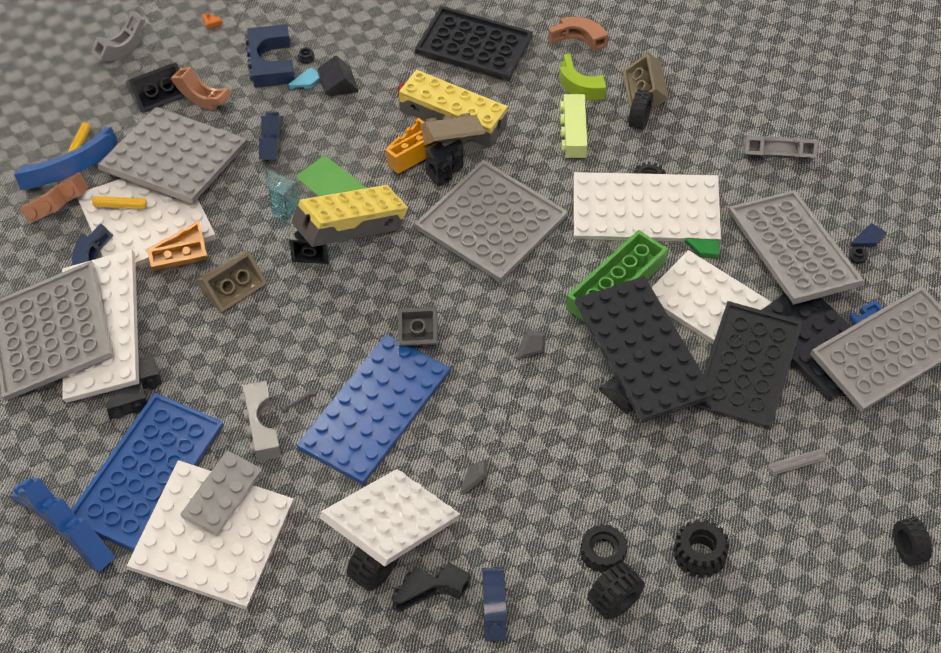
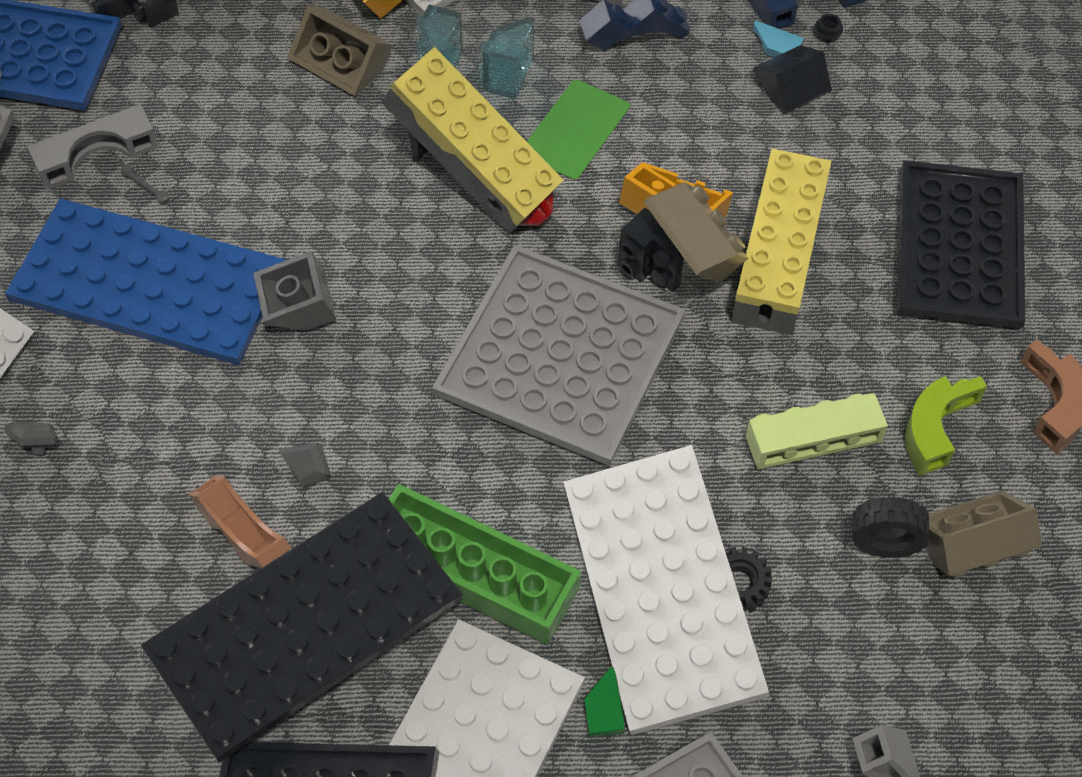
camera: 75 degrees right, 5 degrees up
none -> nougat arch [189,475,291,568]
none -> clear light blue slope [416,4,463,68]

